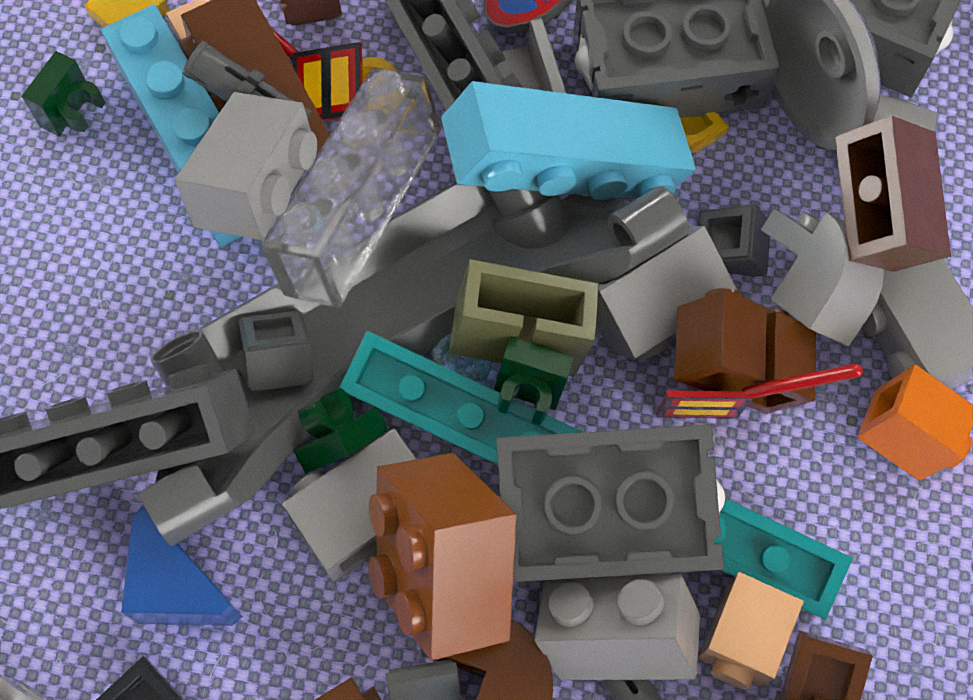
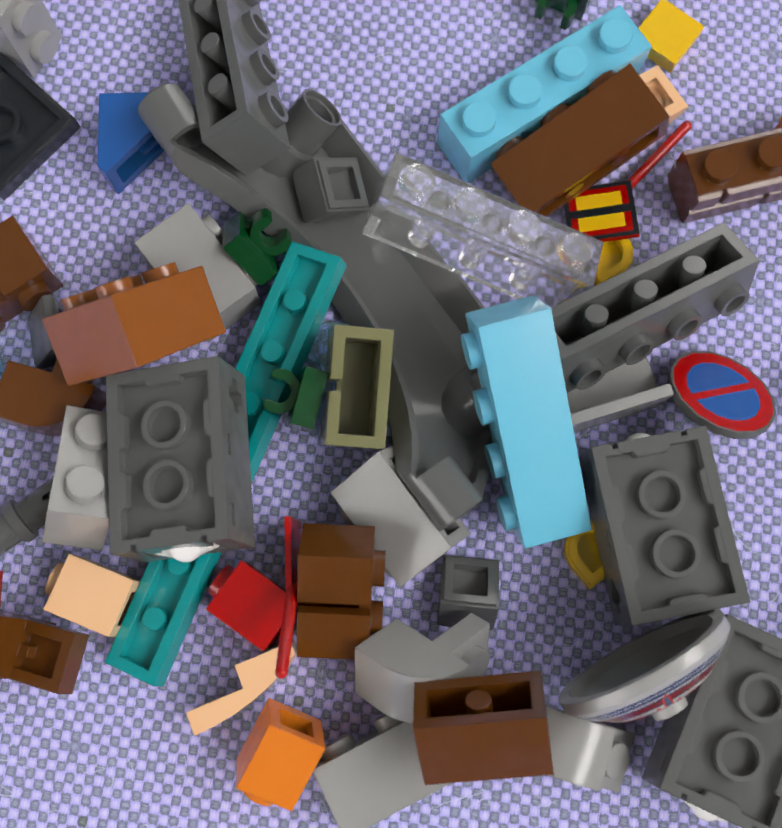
camera: 85 degrees right, 10 degrees up
light grey brick [175,92,317,240] -> none
dark grey pin [183,40,312,119] -> none
none -> light nougat slope [186,641,297,736]
none -> red brick [206,560,302,652]

